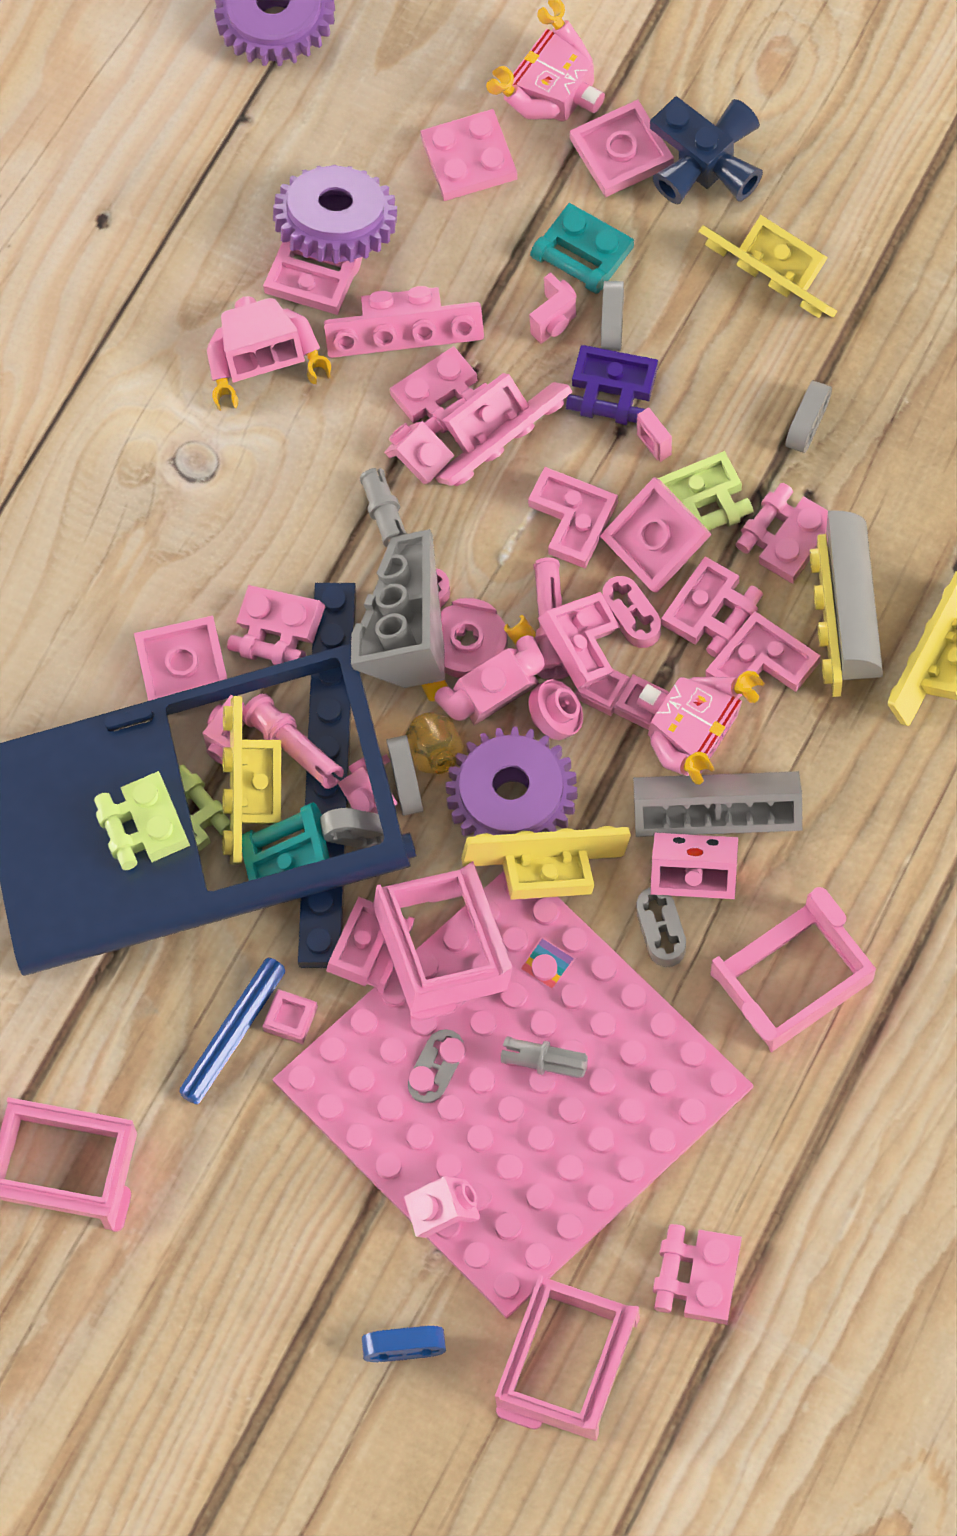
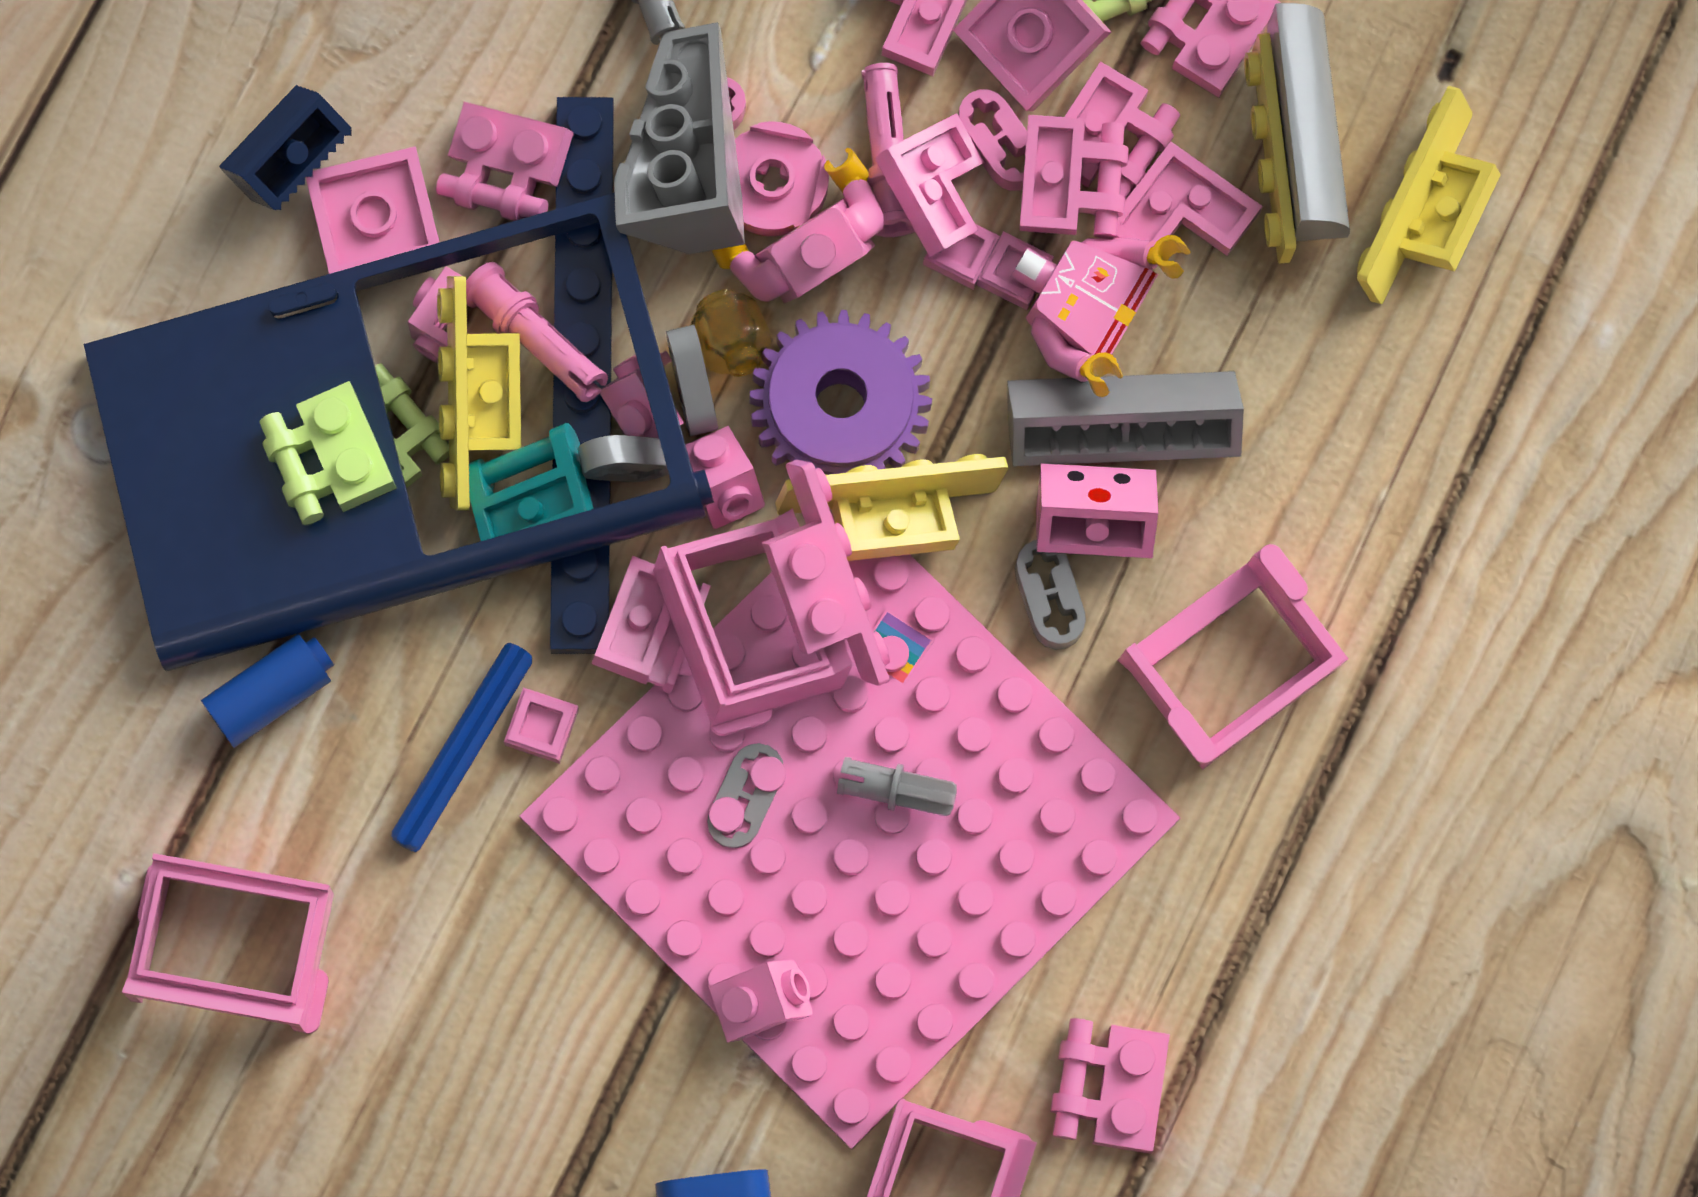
camera: 15 degrees left, 10 degrees up
bright pink plate [528,679,583,741] -> none
none -> blue brick [201,634,334,748]
none -> dark blue brick [219,85,352,210]
none -> bright pink bracket [686,426,765,529]
none -> bright pink bracket [762,460,890,686]
none -> bright pink plate [1020,115,1129,238]

